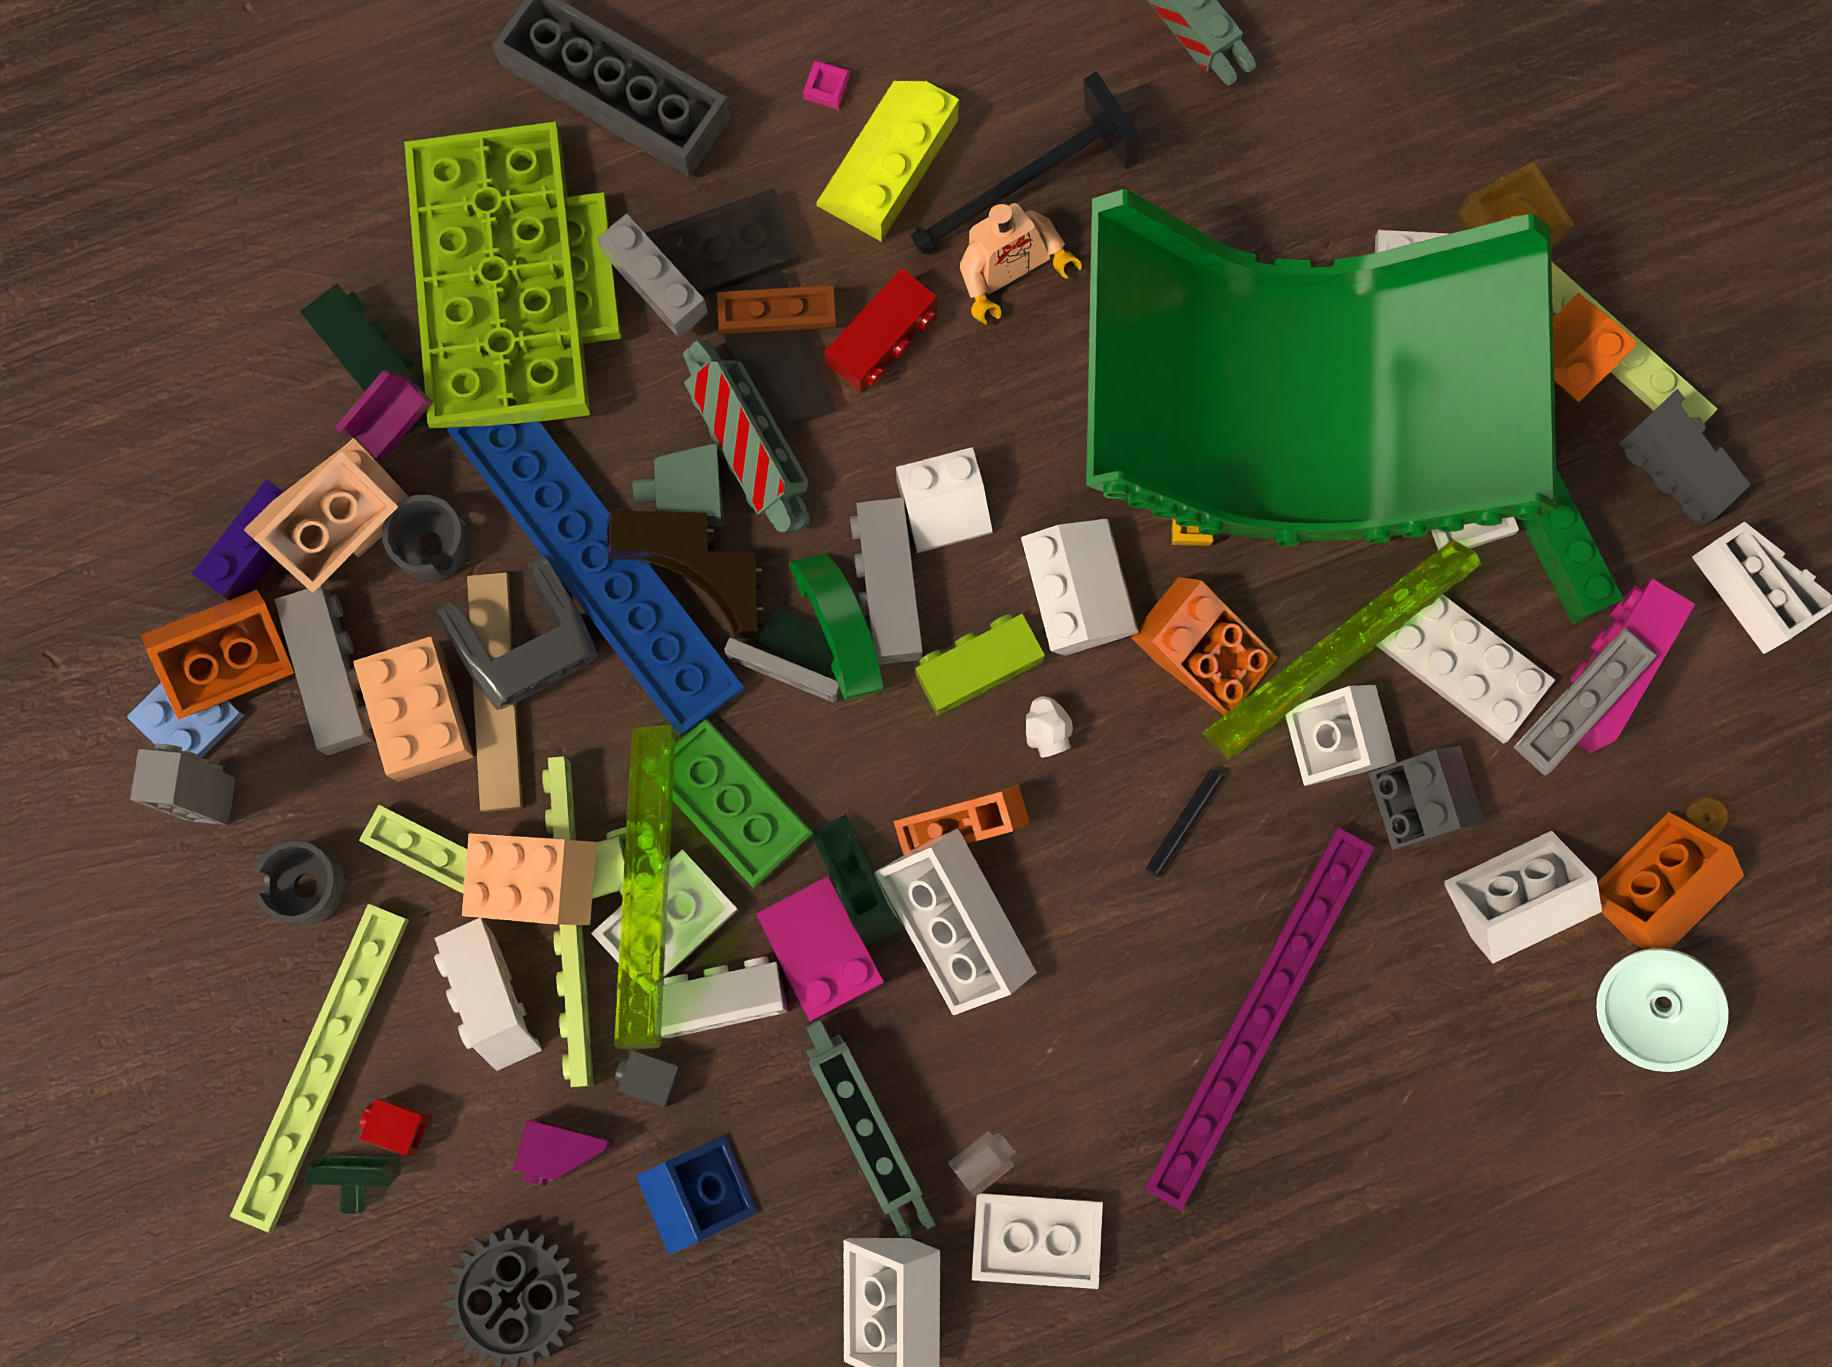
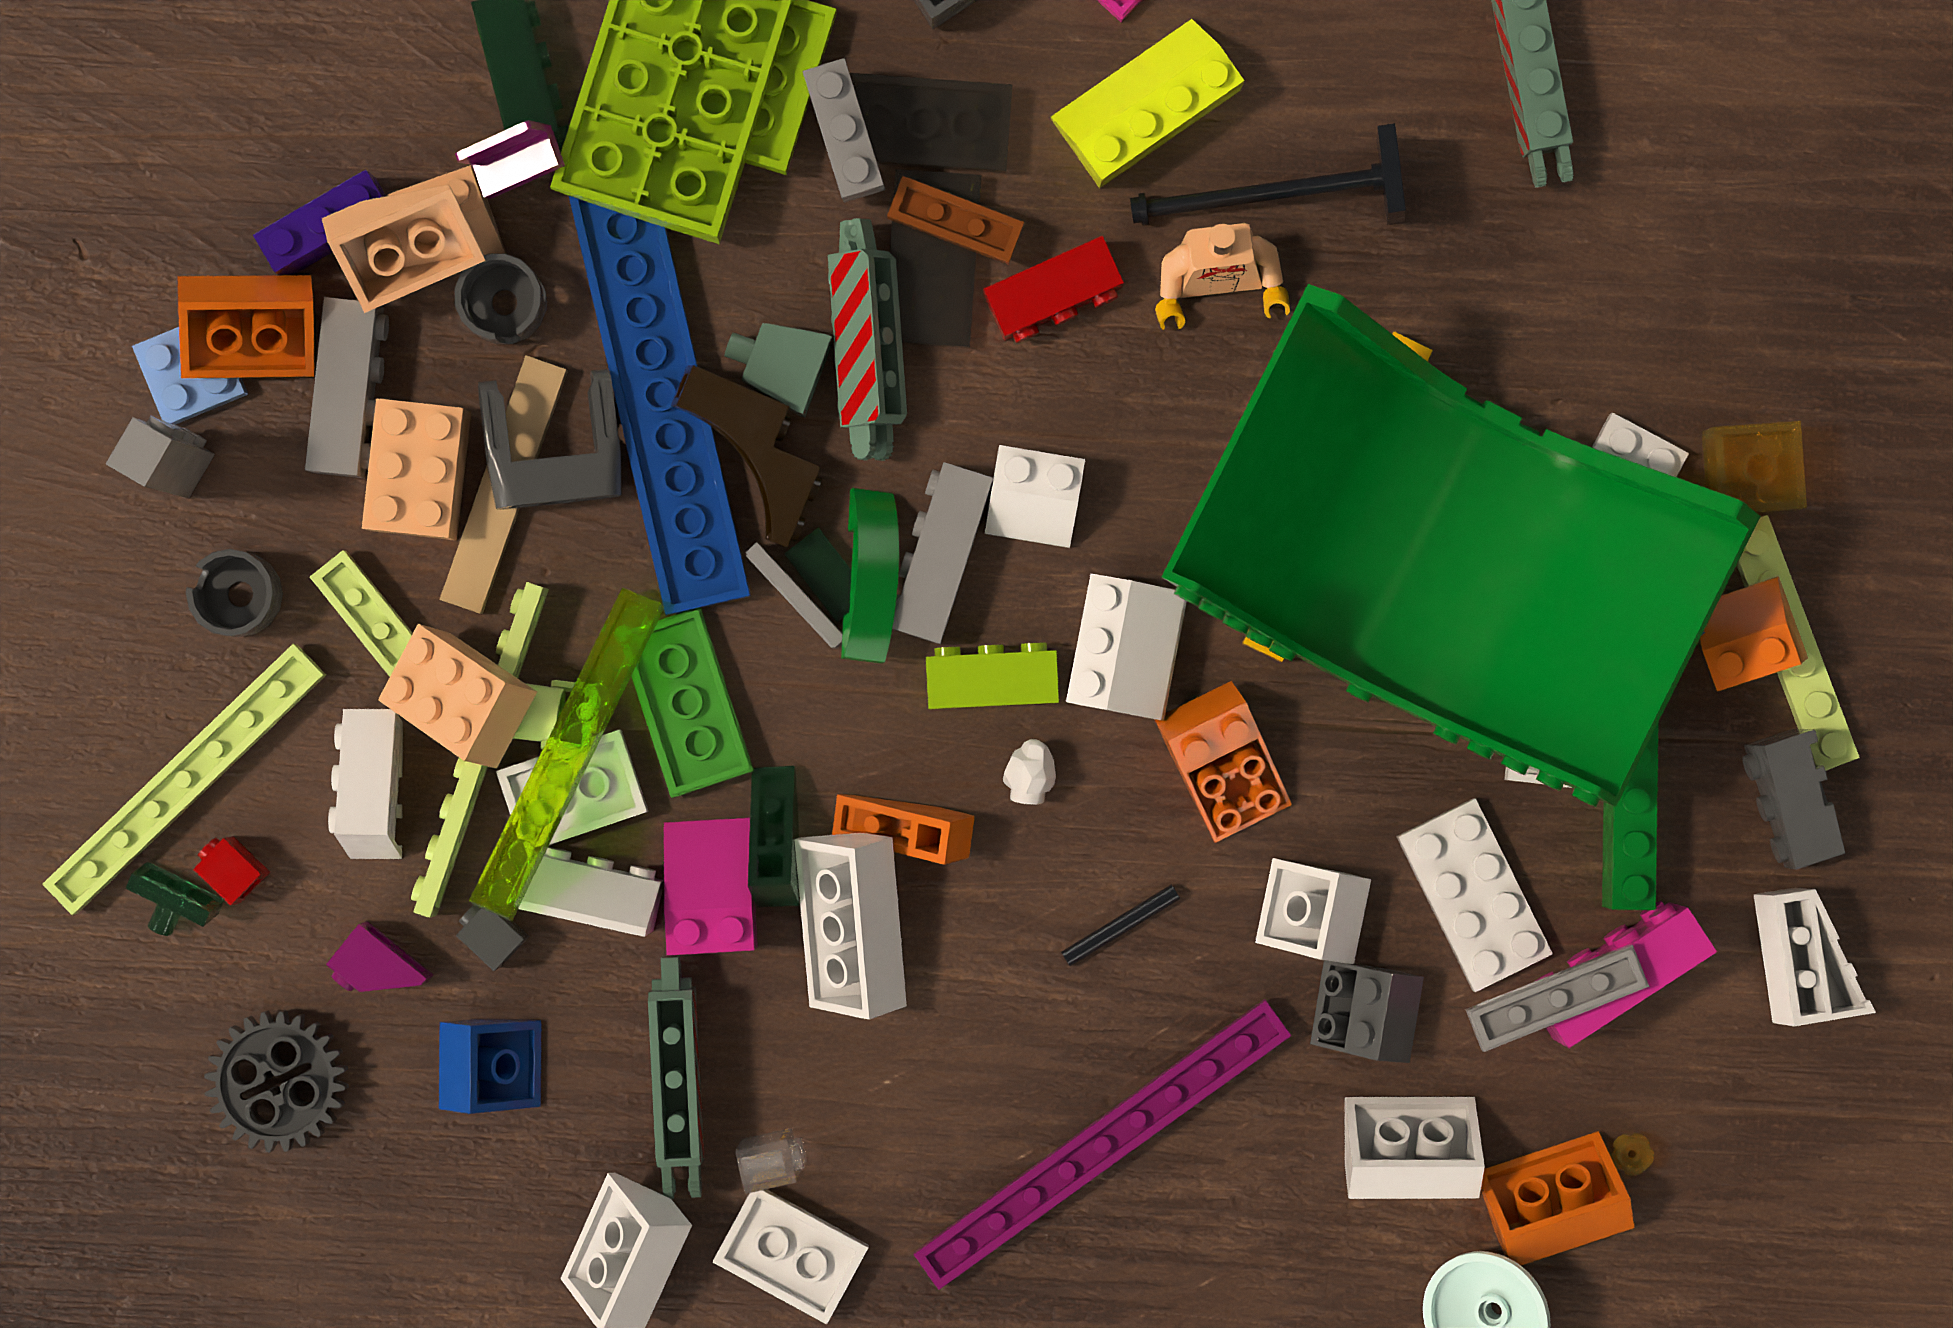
camera: 25 degrees right, 10 degrees up
clear neon green plate [1202,539,1481,760] -> none

